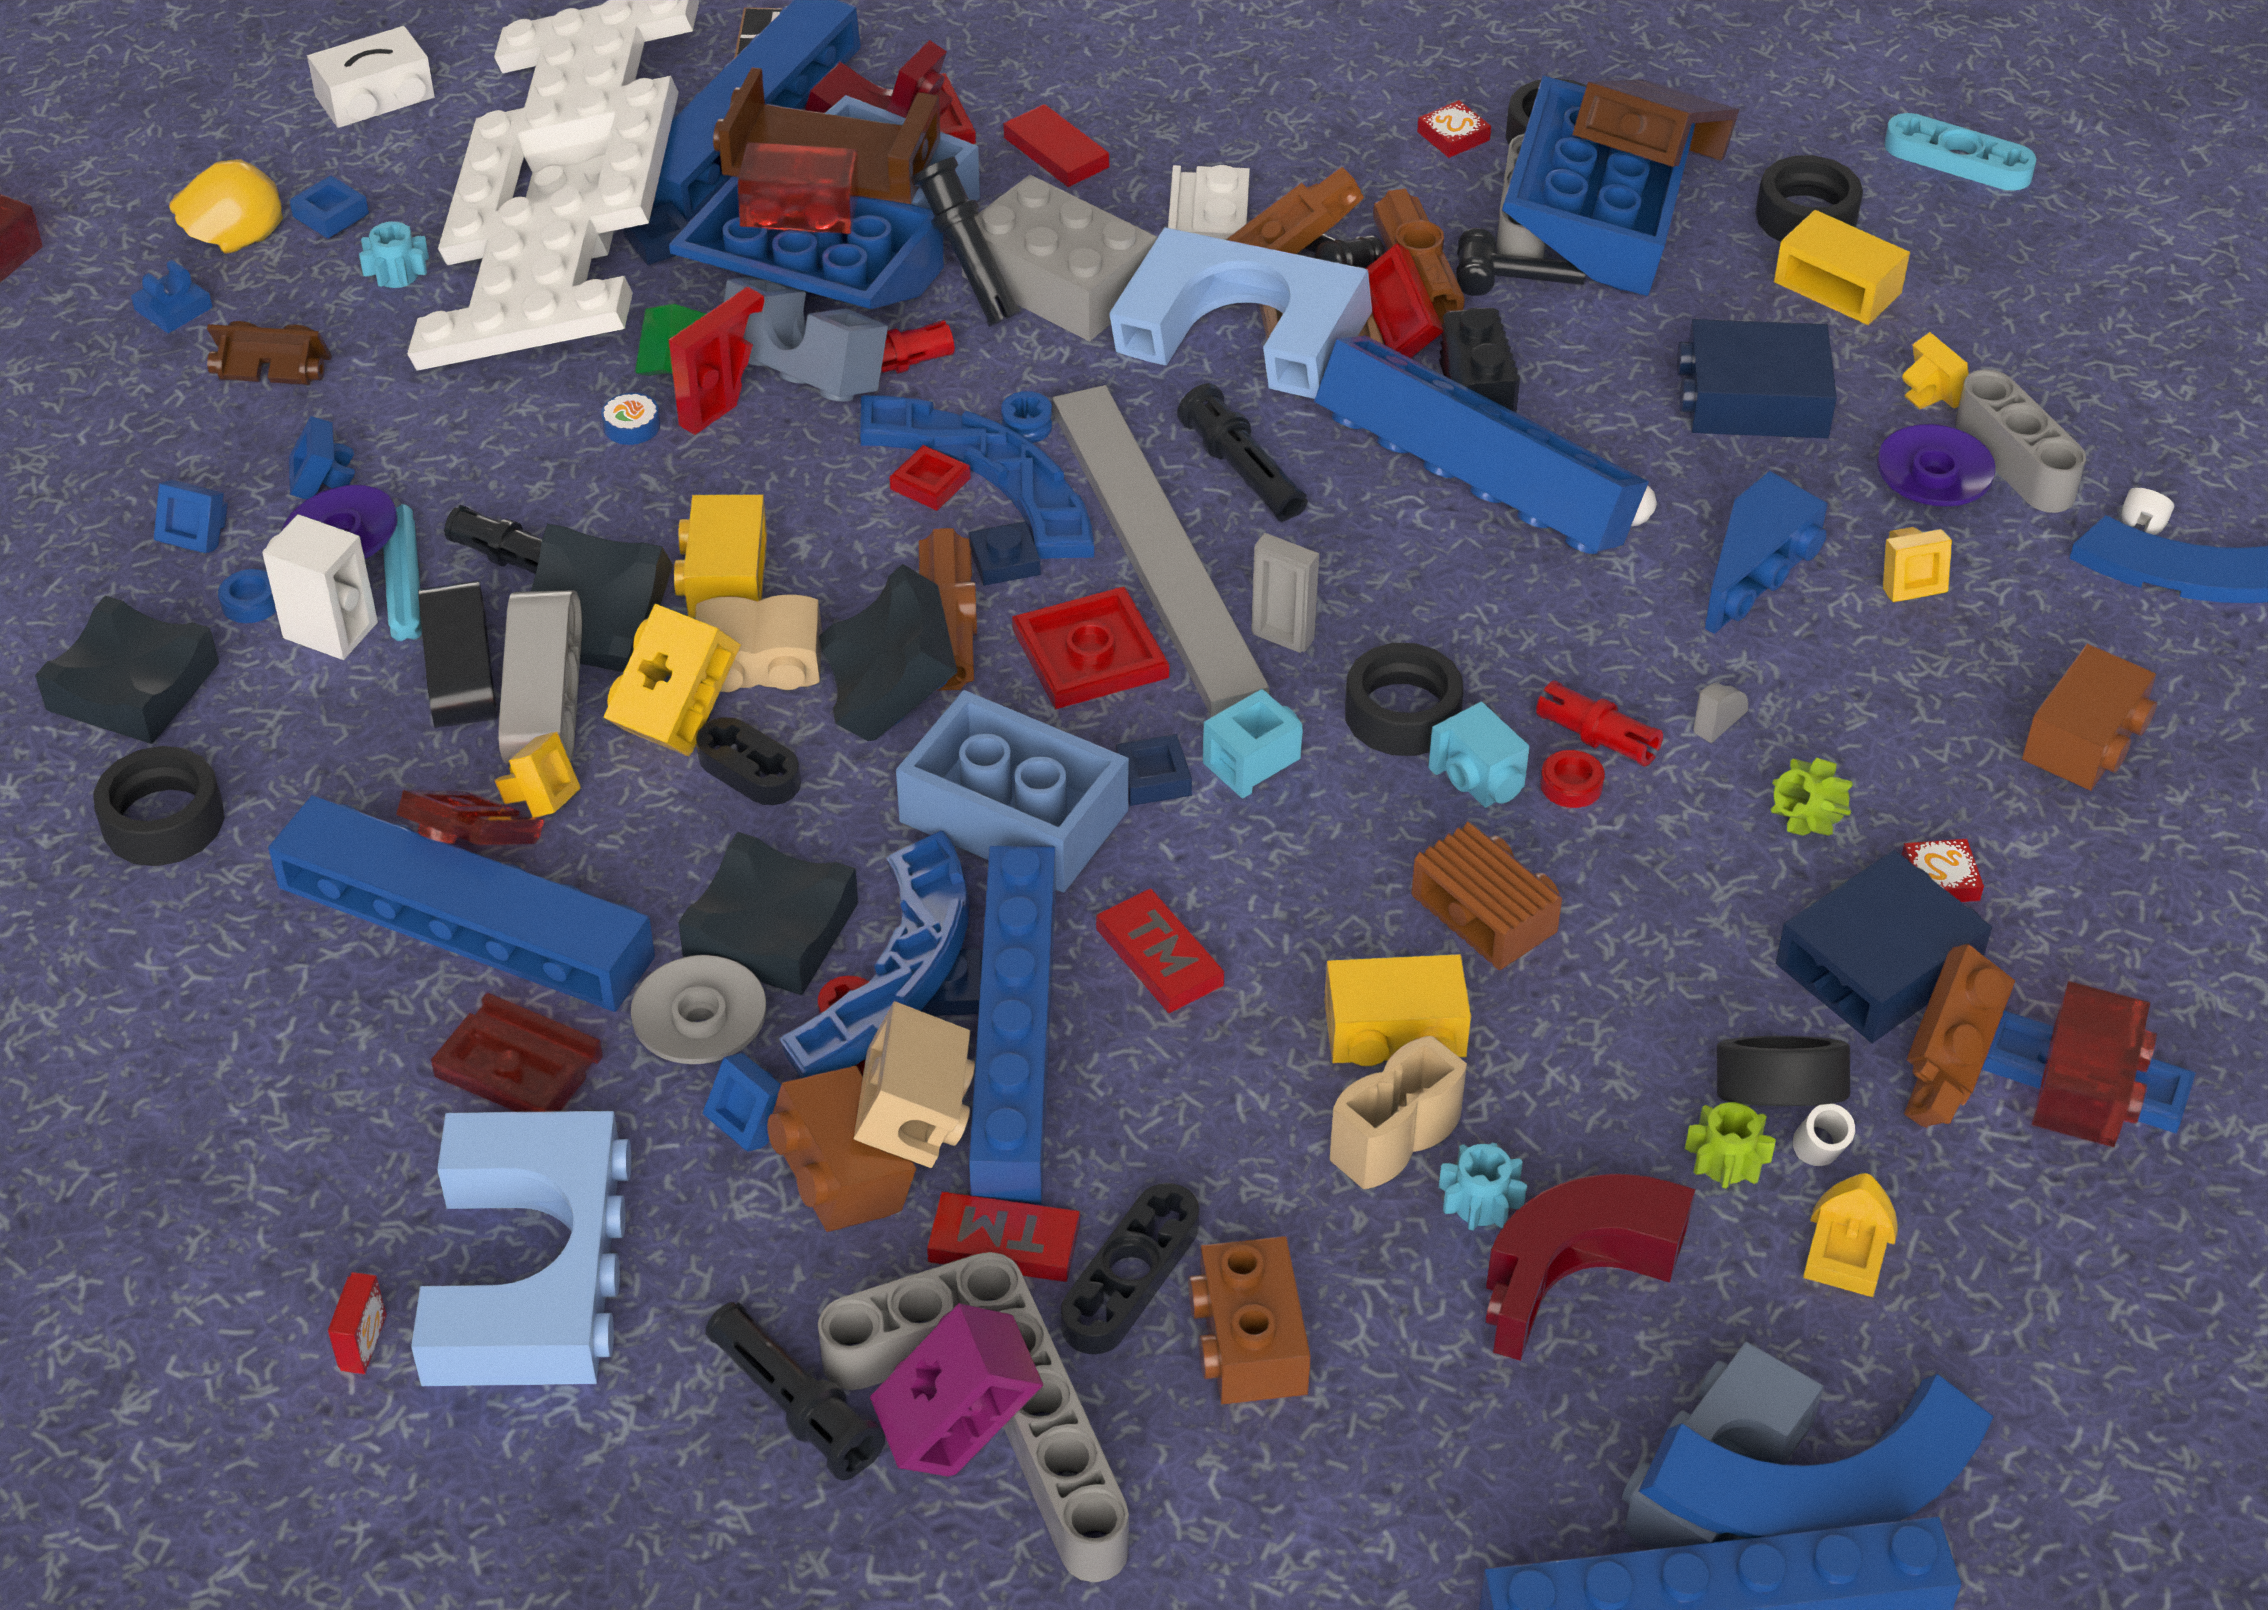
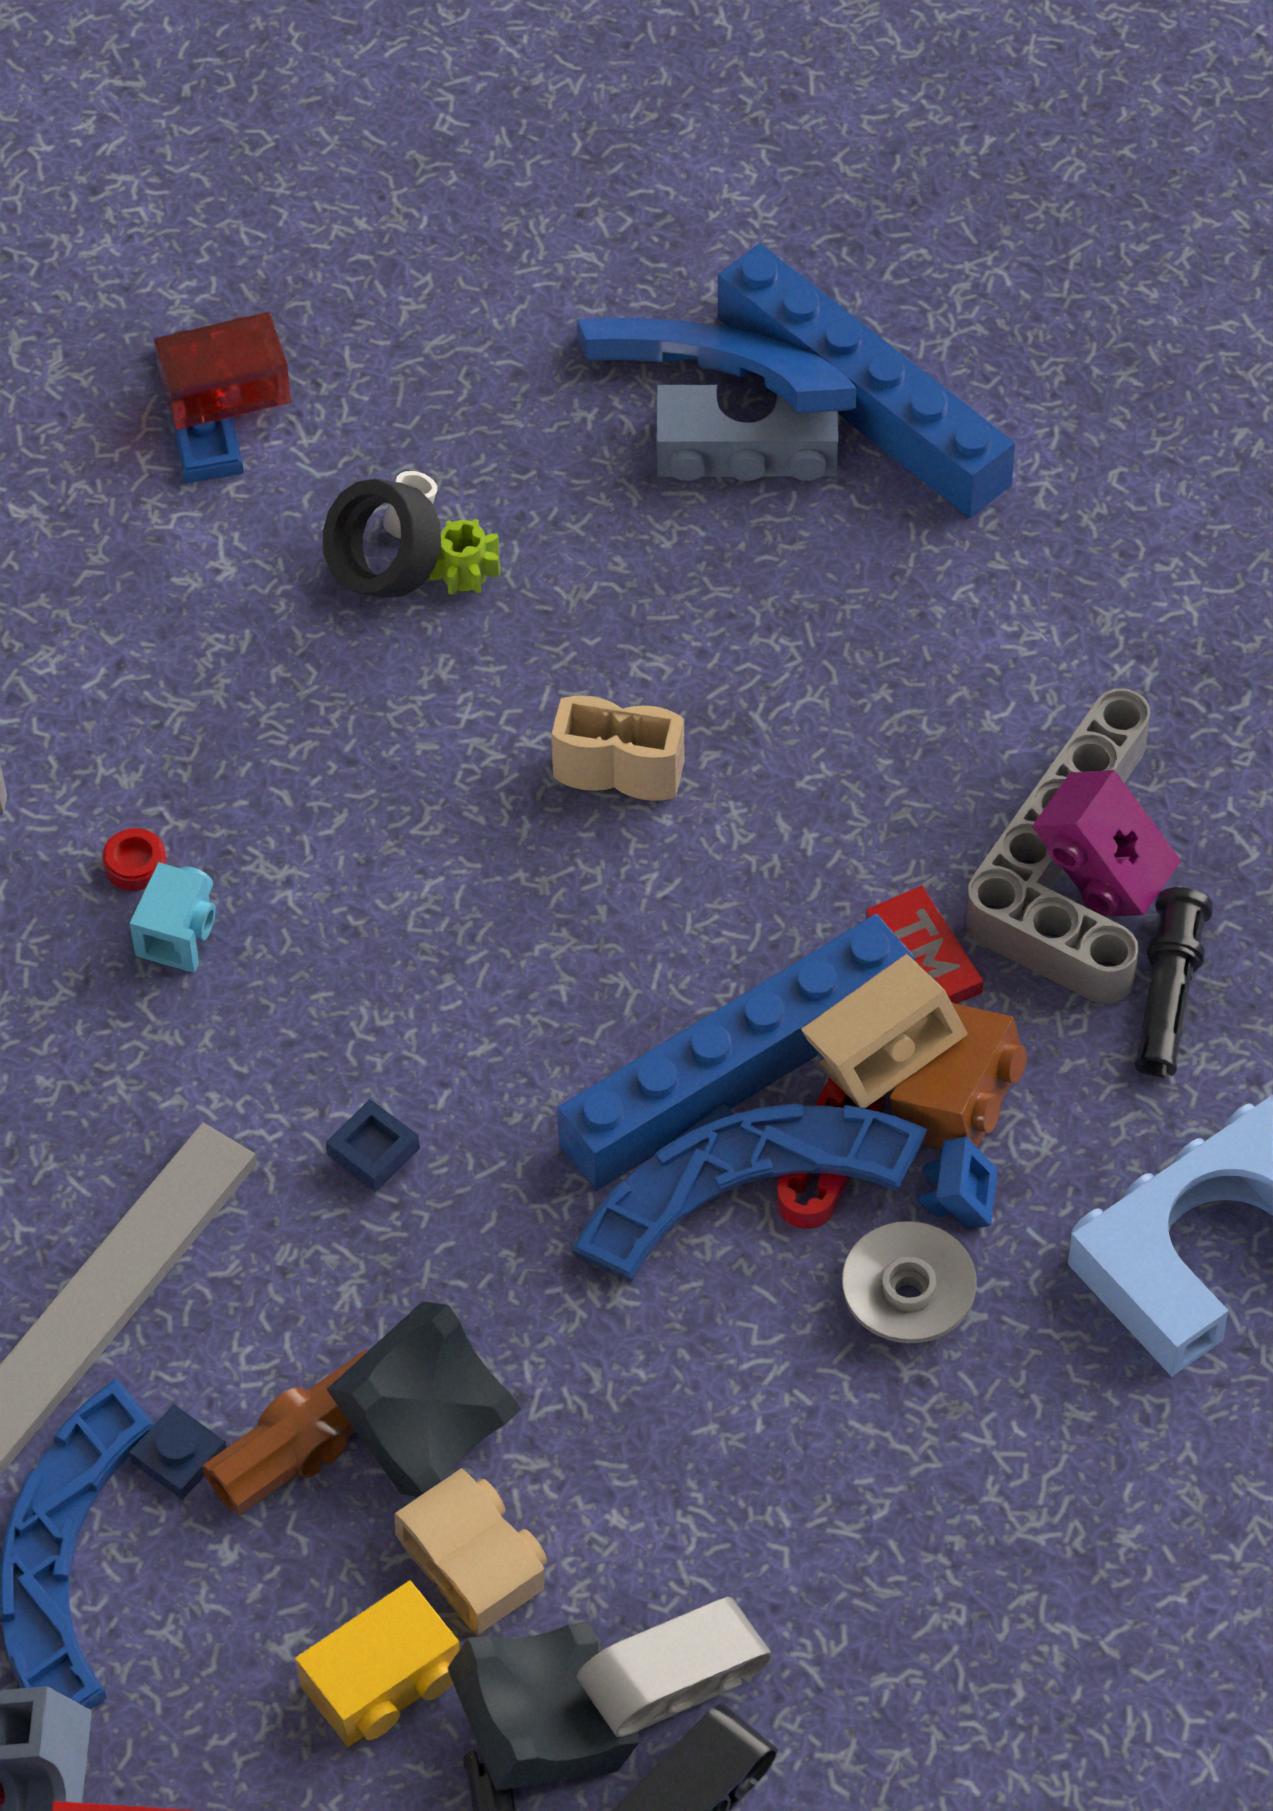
camera: 125 degrees left, 10 degrees up
blue brick [268,795,655,1012] -> none
clear red plate [396,790,545,845] -> none
clear red plate [431,992,603,1112] -> none
yellow tile [495,731,581,818] -> none
yellow brick [603,604,741,757] -> none
black brick [678,831,858,995] -> none
black beam [696,717,801,805] -> none
red tile [889,445,971,511] -> none
medium blue brick [896,690,1129,893] -> none
red tile [1012,586,1169,710] -> none
black beam [1061,1183,1199,1354] -> none
red tile [1096,888,1224,1013] -> none
dark orange brick [1188,1236,1311,1405] -> none
medium azure brick [1203,689,1303,799] -> none
light grey tile [1251,533,1319,653] -> none
yellow piece [1324,954,1471,1066] -> none
black tyre [1345,643,1463,756] -> none
dark orange brick [1411,821,1562,970] -> none
medium azure gear [1439,1142,1527,1230] -> none
dark red arch [1486,1174,1696,1361] -> none
red pin [1536,680,1663,767] -> none
lime gear [1771,758,1853,836] -> none
dark blue brick [1775,850,1992,1043] -> none
yellow tile [1803,1173,1898,1297] -> none
tile [1901,839,1984,902] -> none
dark orange hinge [1904,944,2016,1128] -> none

